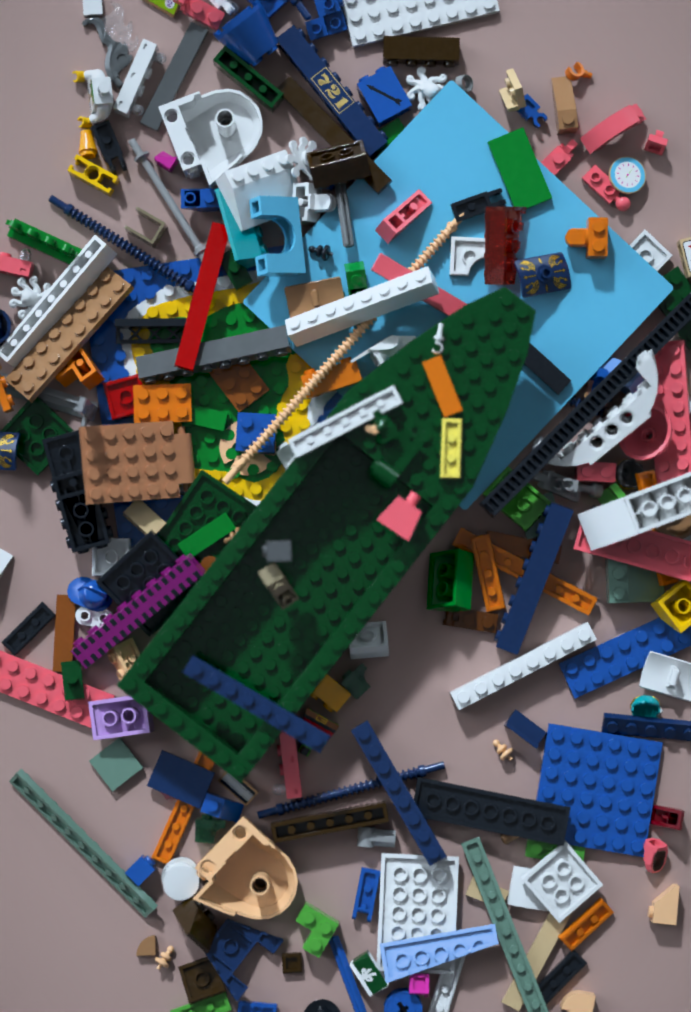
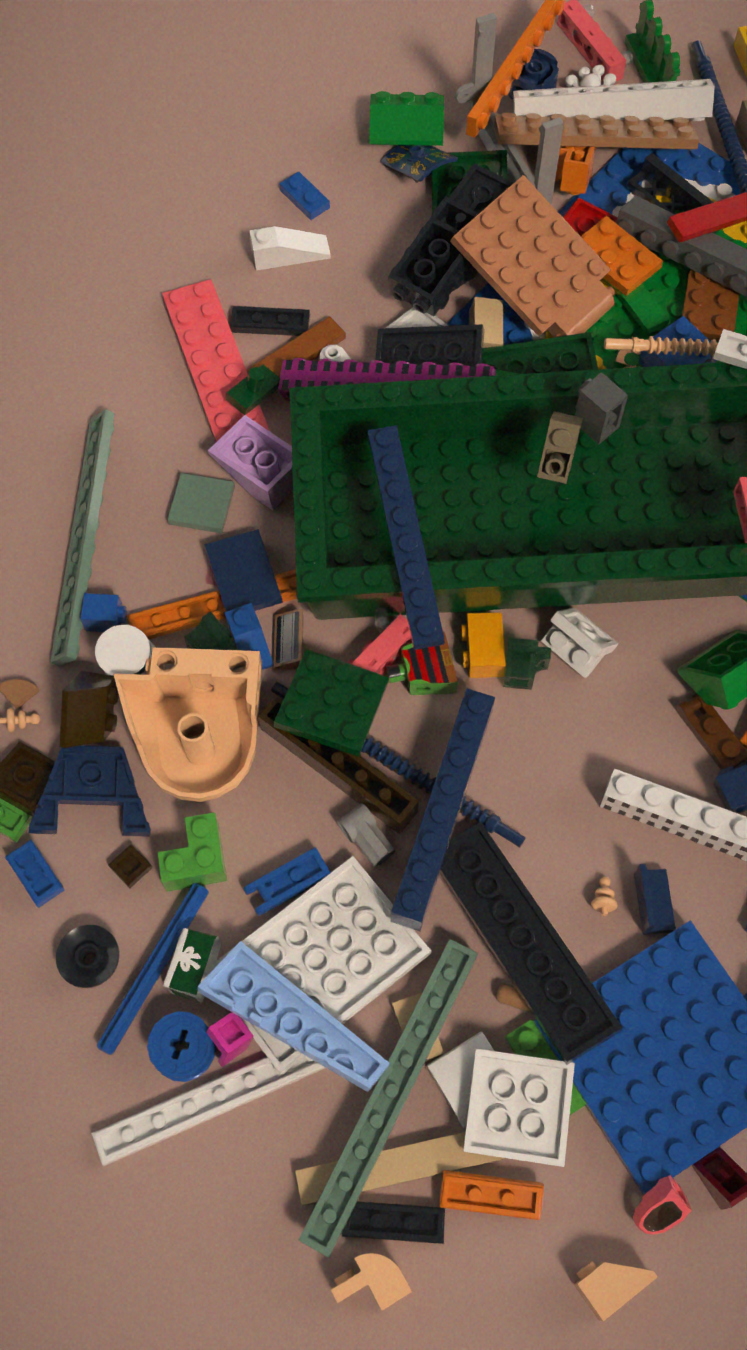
camera: 50 degrees right, 20 degrees down
blue piece [67,577,112,612] -> none
none -> dark green plate [274,649,389,757]

